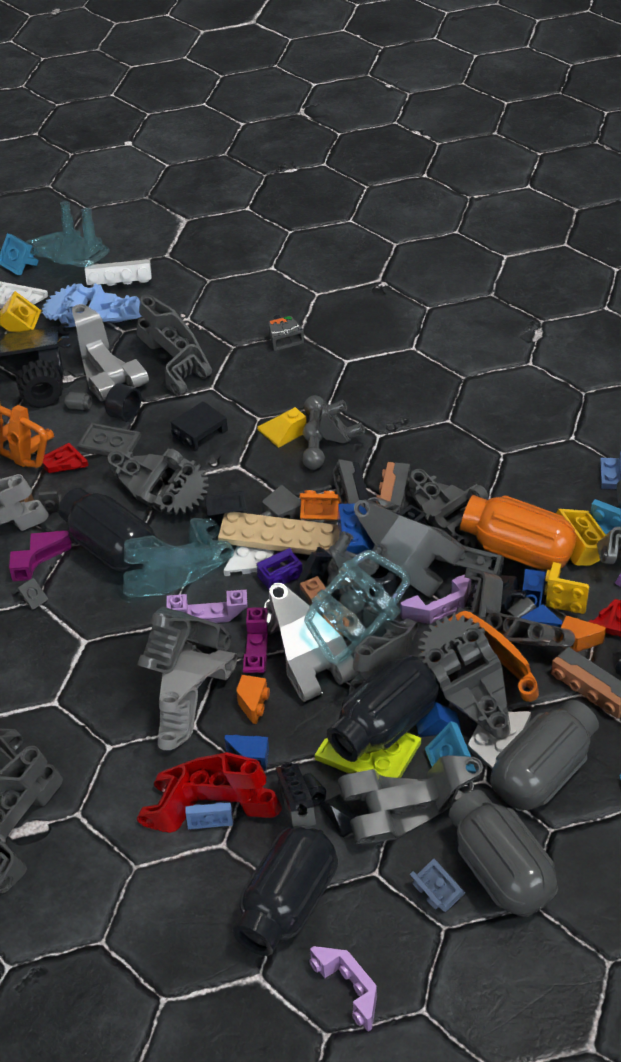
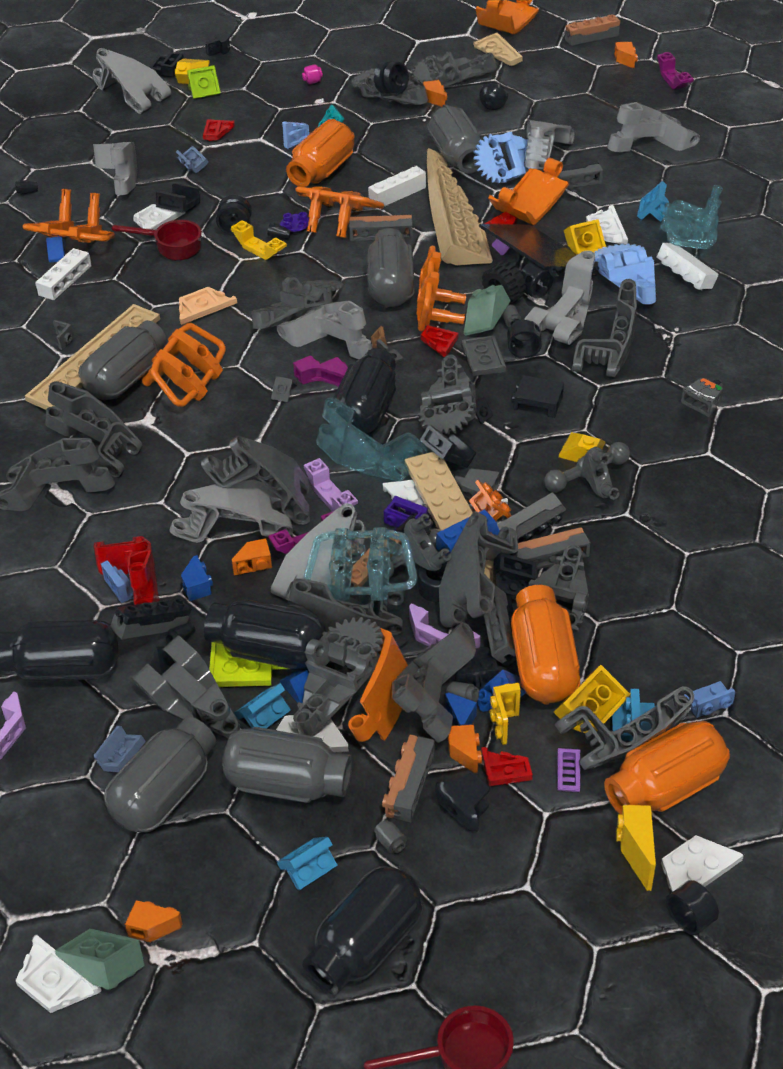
camera: 60 degrees right, 0 degrees up
none -> sand green slope [464,285,510,336]

